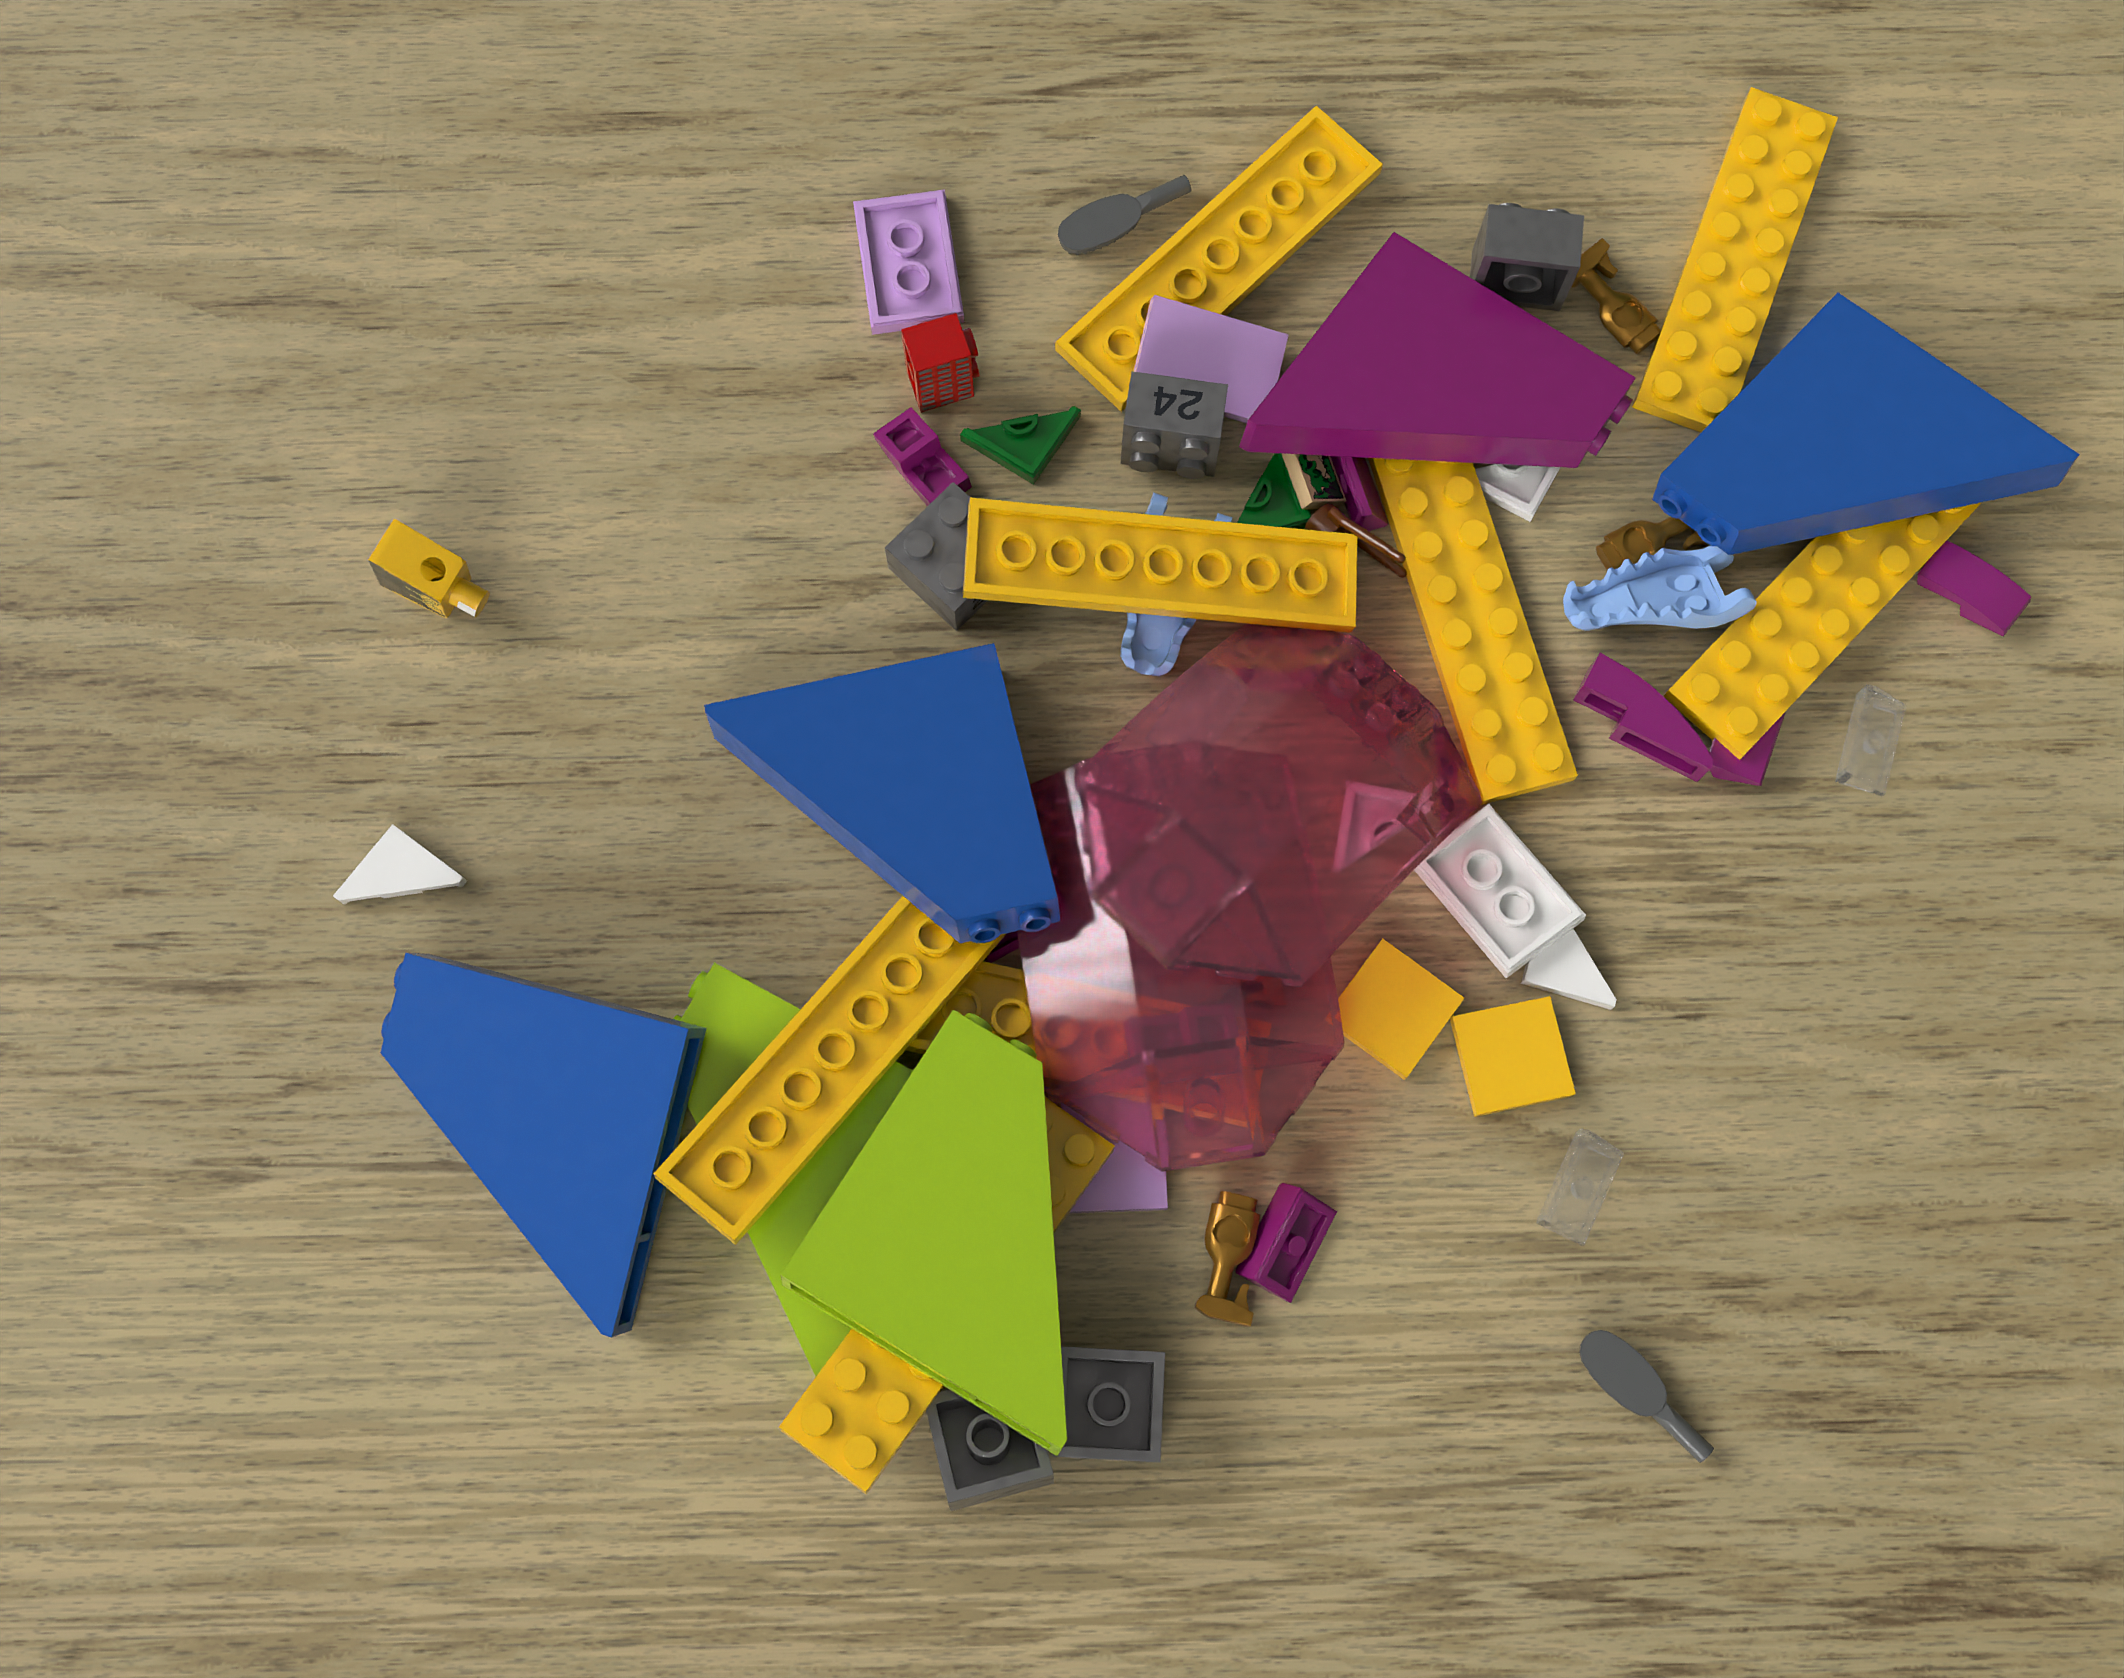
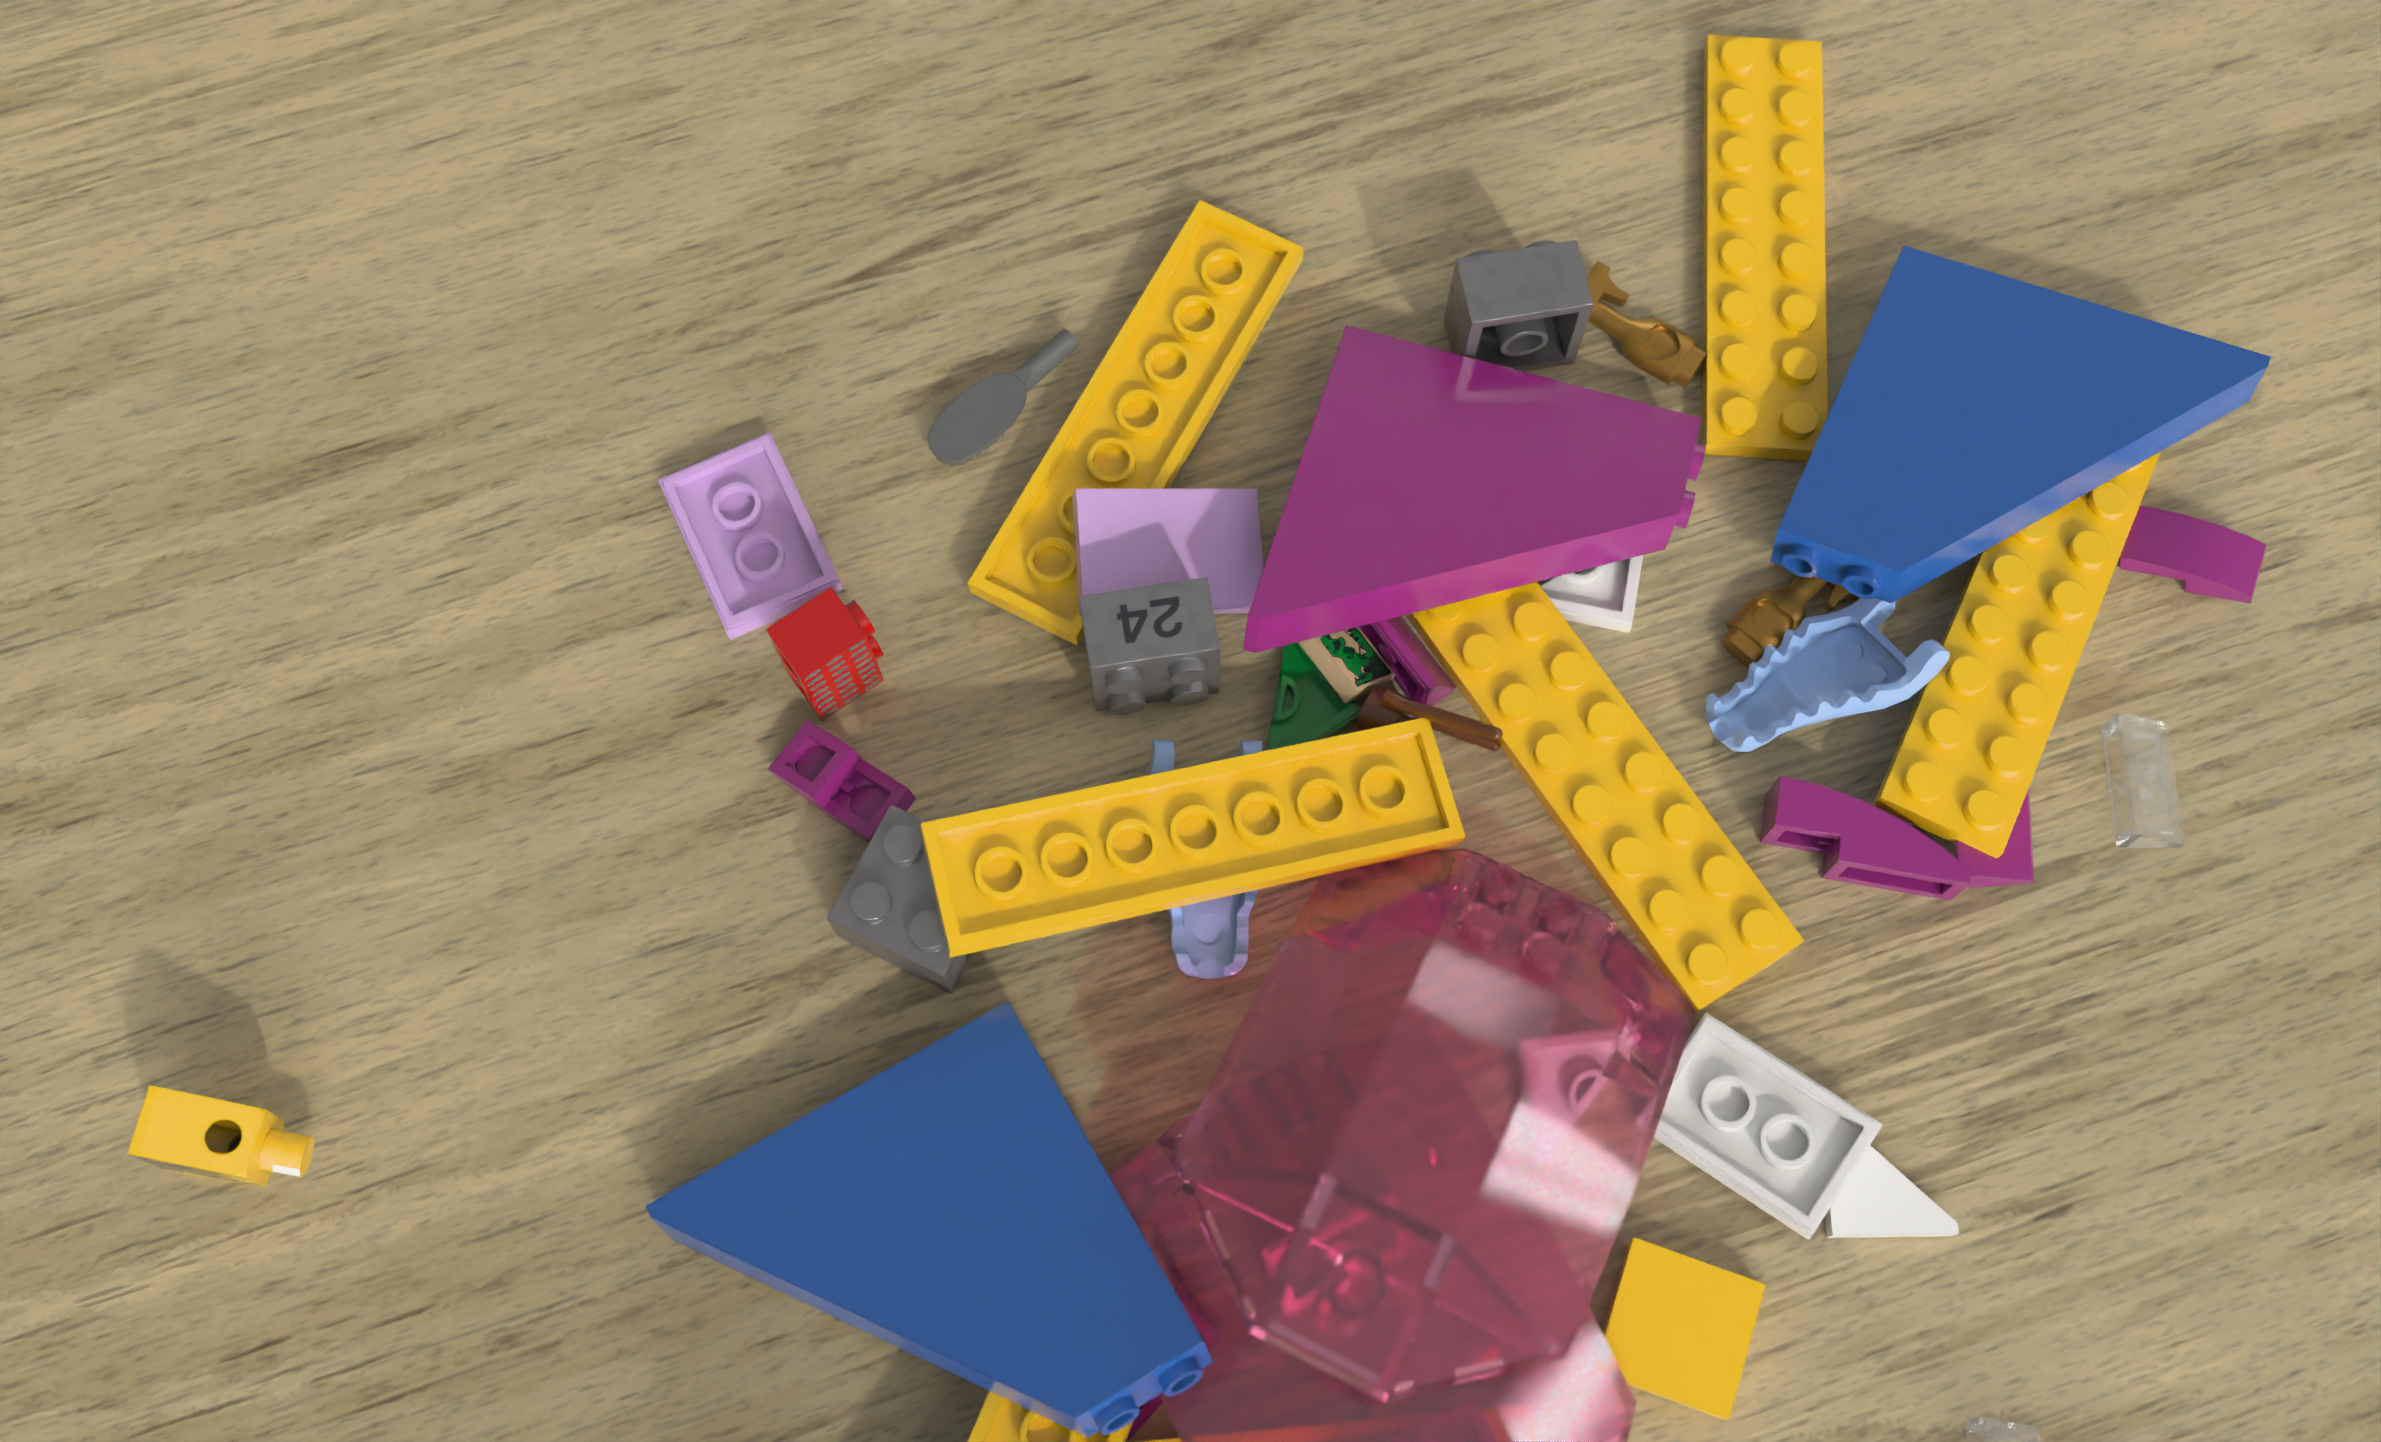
camera: 15 degrees left, 5 degrees down
green tile [960,406,1081,485] -> none
yellow tile [1450,996,1576,1117] -> none

